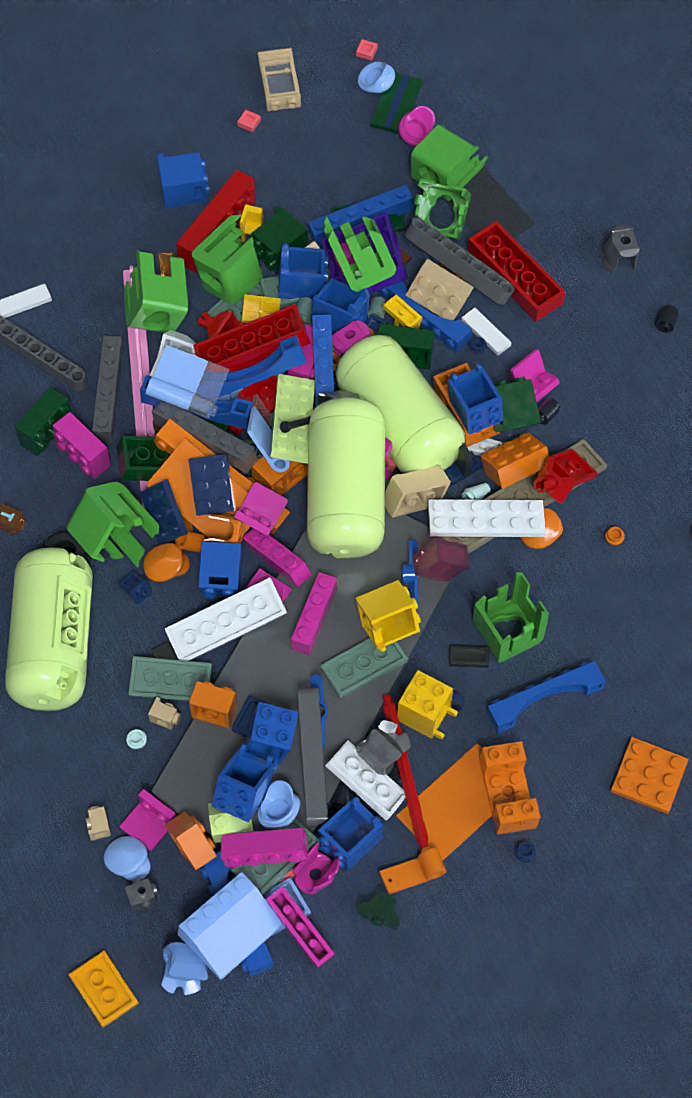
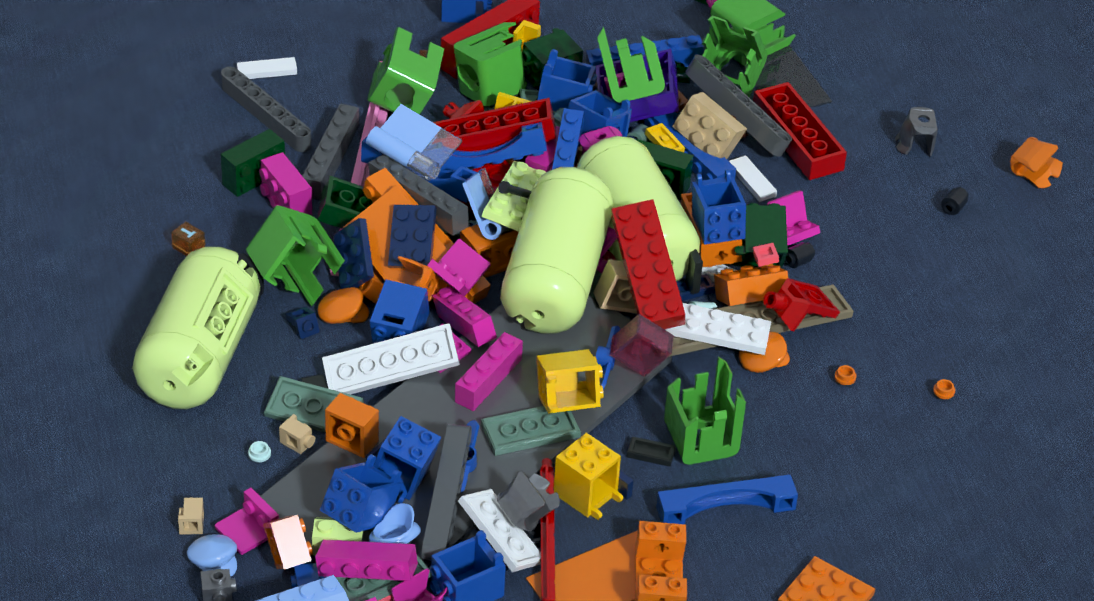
camera: 10 degrees right, 20 degrees down
dark blue plate [469,337,487,354] -> none
none -> red brick [612,199,686,334]
none -> coral plate [753,243,779,267]

